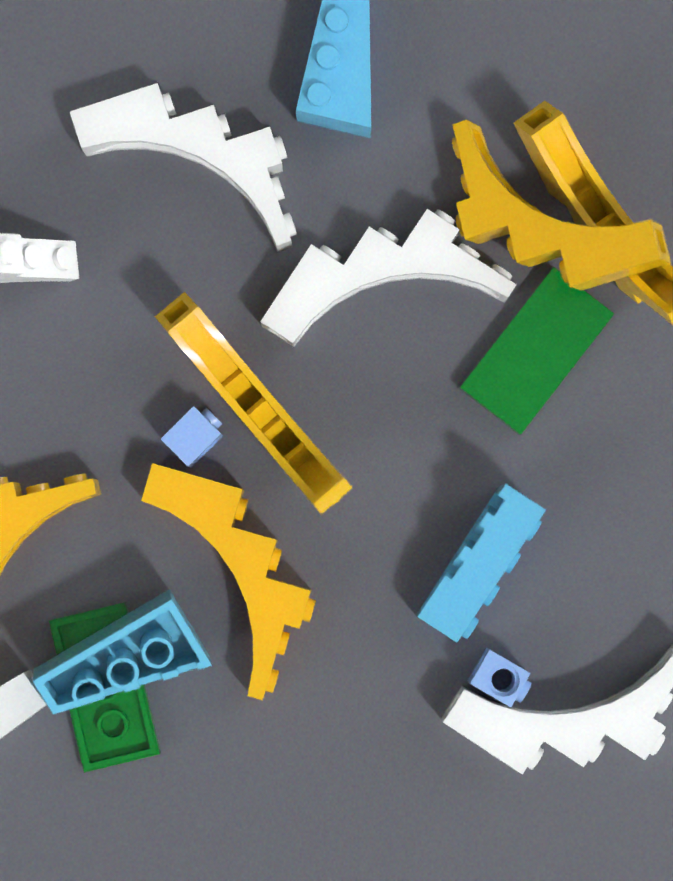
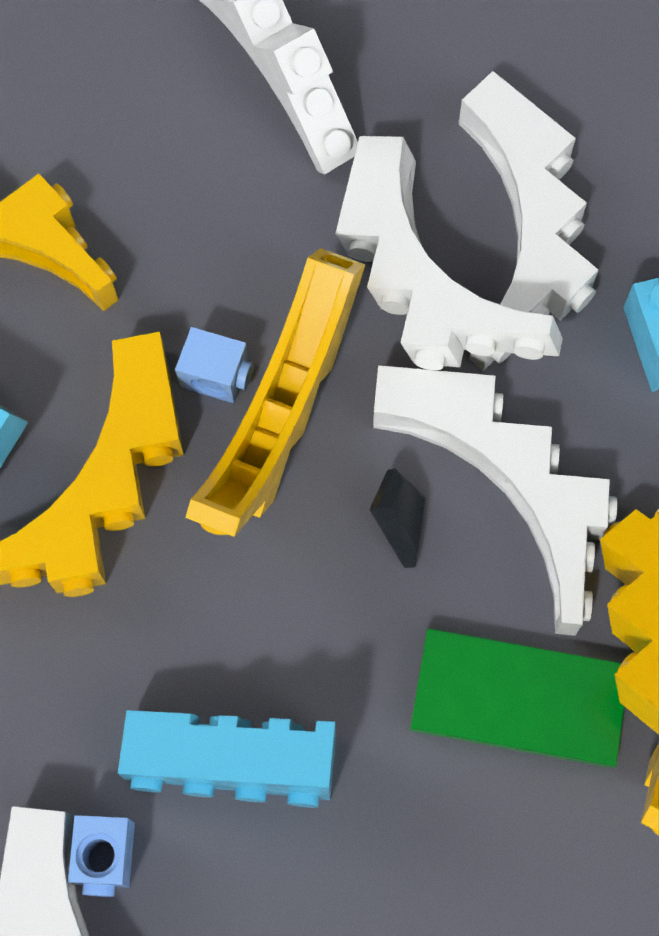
camera: 65 degrees right, 15 degrees down
none -> white arch [335,136,563,370]
none -> black piece [369,468,426,568]

